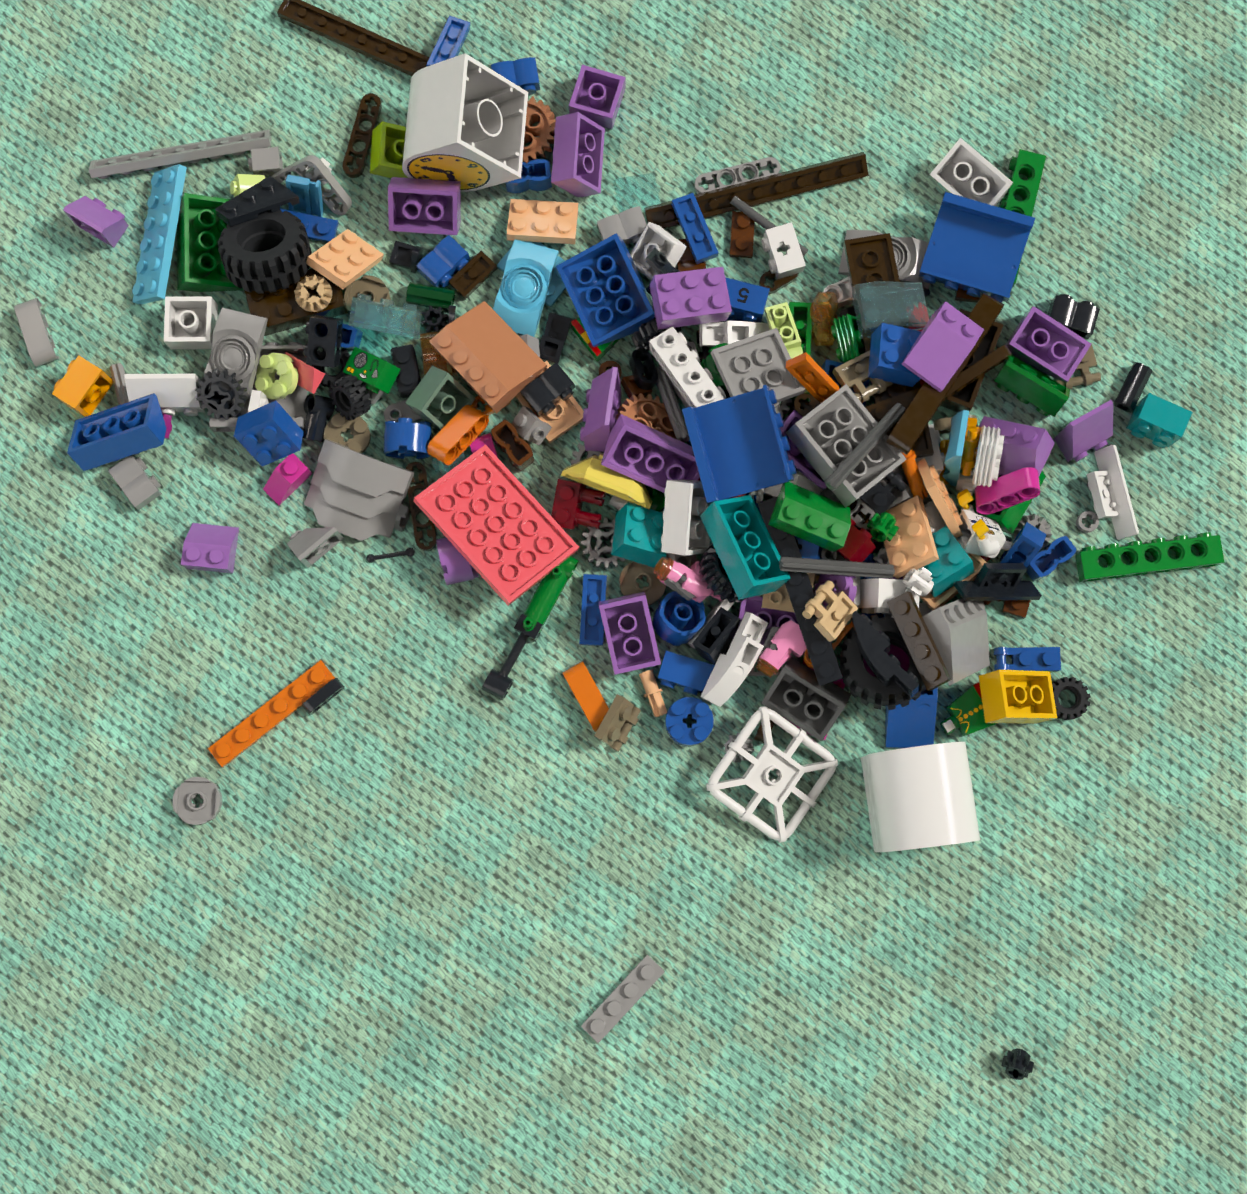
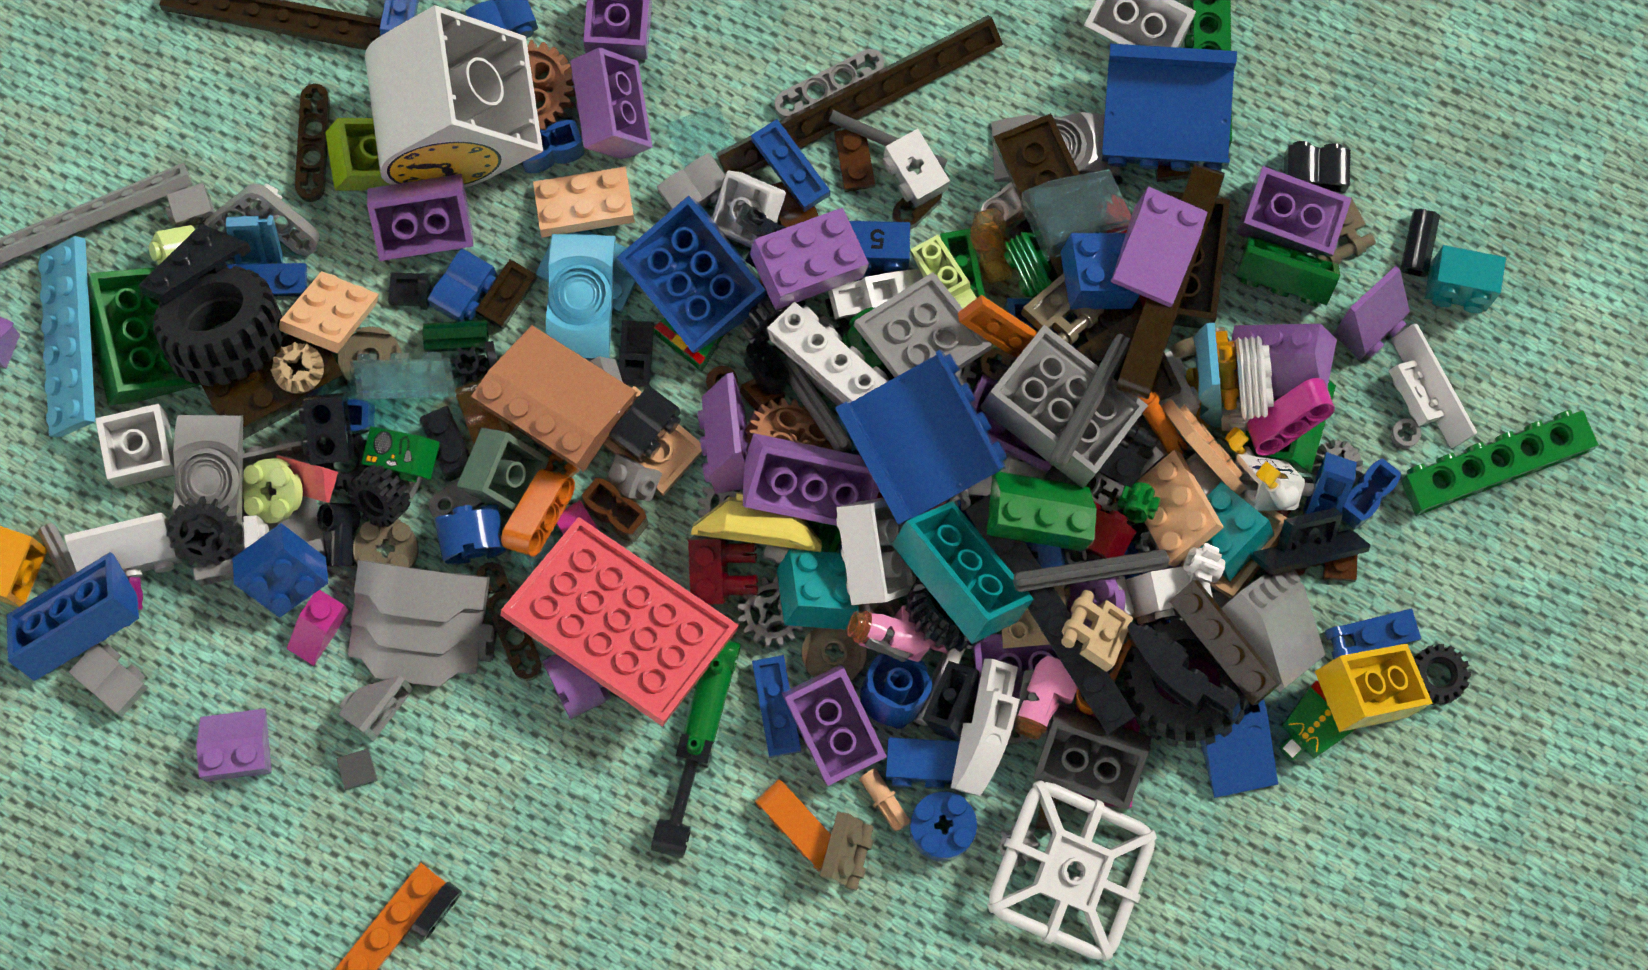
camera: 15 degrees left, 5 degrees down
black hinge [366,547,415,563] -> none
white brick [861,742,980,852] -> none
dark brown beam [942,345,1012,402] -> none
none -> dark grey tile [336,748,378,790]

